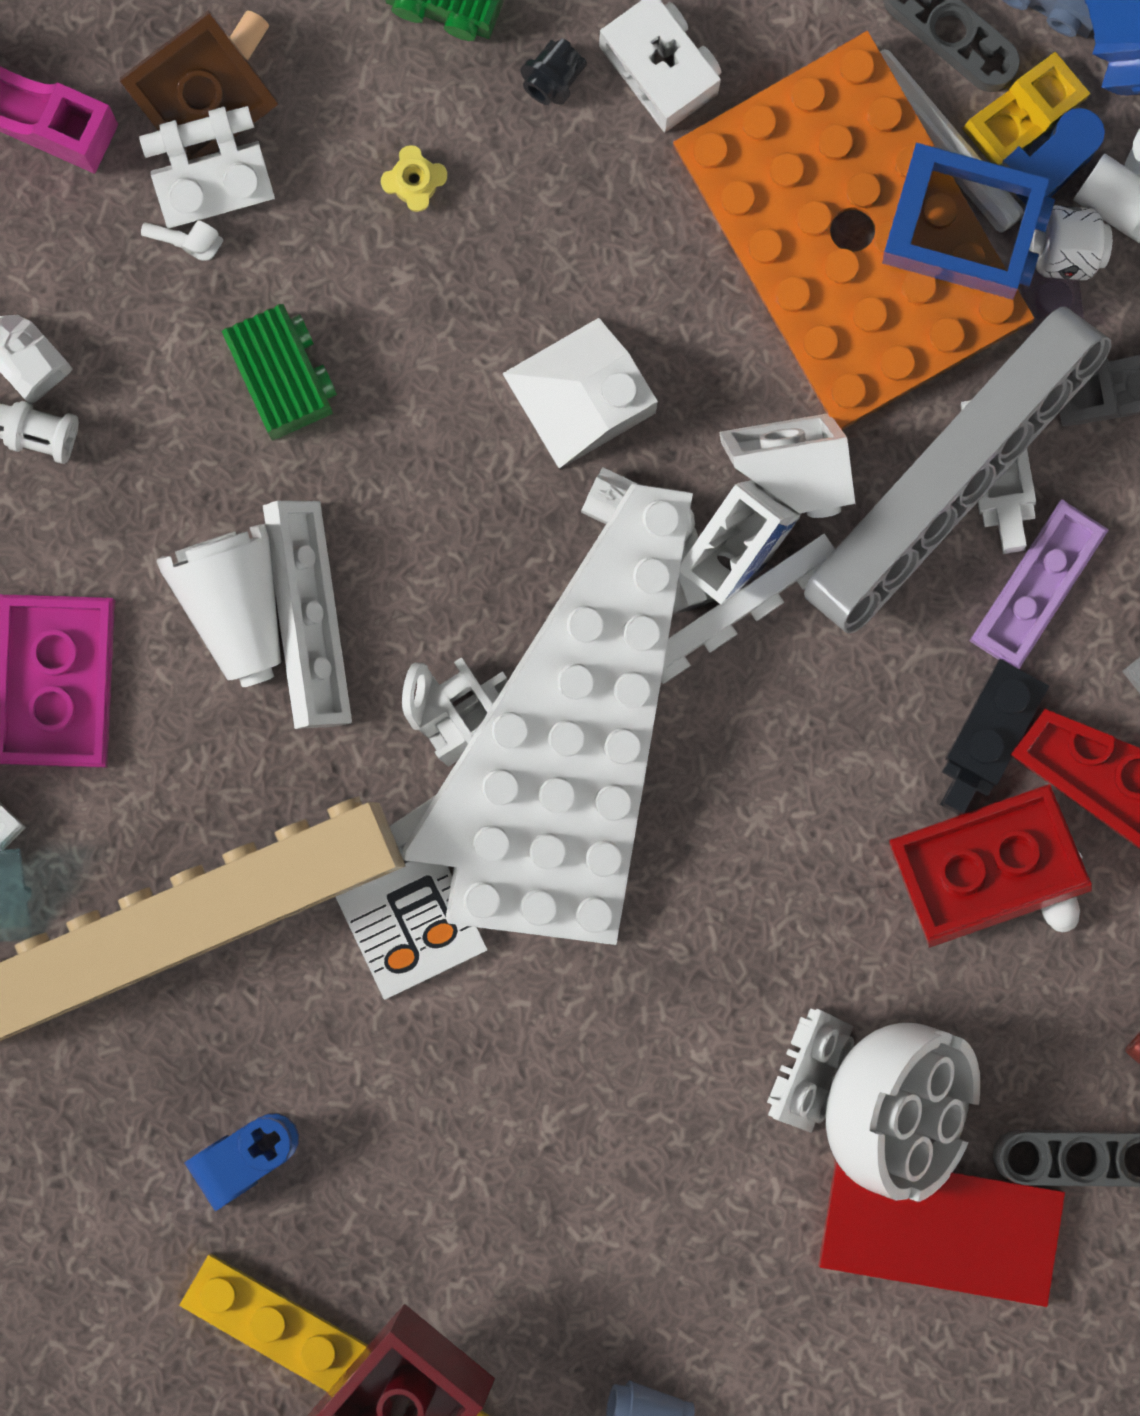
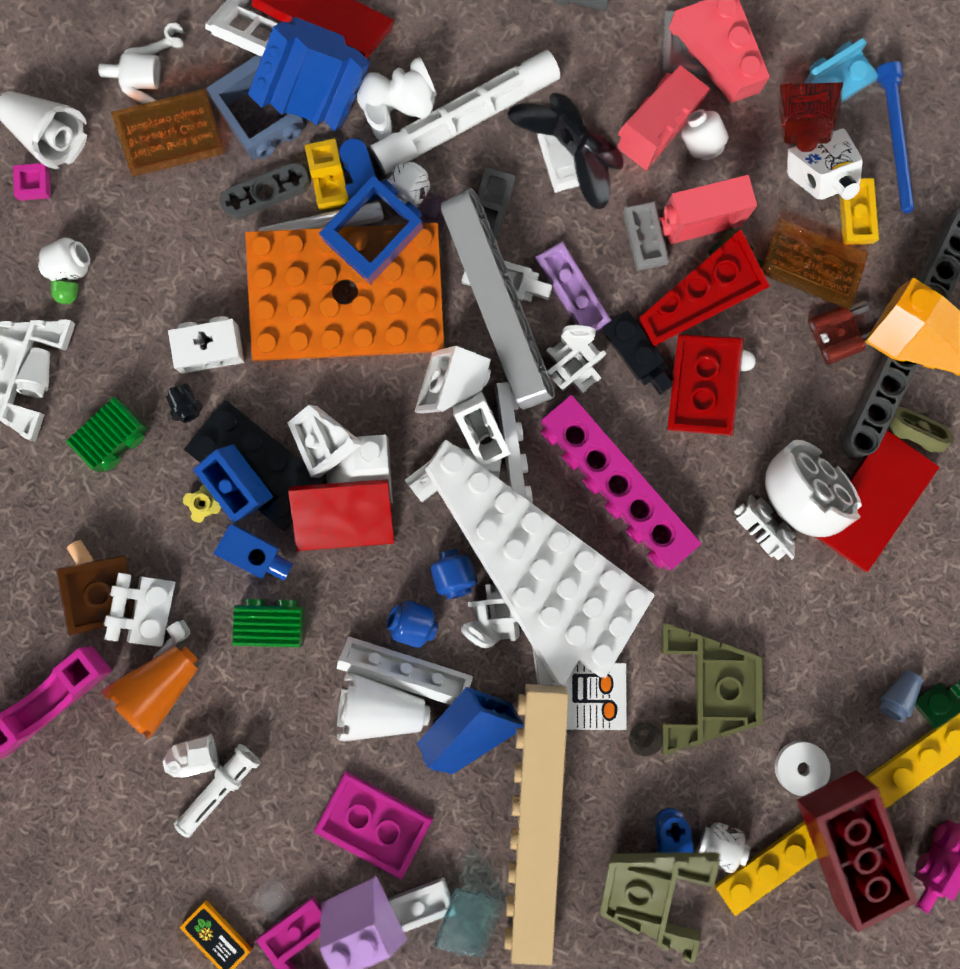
camera: 65 degrees left, 0 degrees up
none -> orange cone [102,646,199,739]
none -> black plate [184,400,326,531]
none -> blue brick [193,444,273,523]
none -> blue torso [213,523,293,581]
none -> white wing [287,405,362,478]
none -> red tile [288,479,394,551]
none -> blue head [387,600,438,648]
none -> blue slope [417,687,523,775]
none -> blue head [431,549,477,600]
none -> dark pink brick [540,395,701,570]
none -> white piece [546,325,606,394]
none -> olive wing [600,852,720,964]
none -> clear smoke plate [629,722,662,757]
none -> olive wing [661,623,763,755]
none -> white head [698,822,750,873]
none -> white piece [775,741,830,796]
none -> olive plate [889,407,954,452]

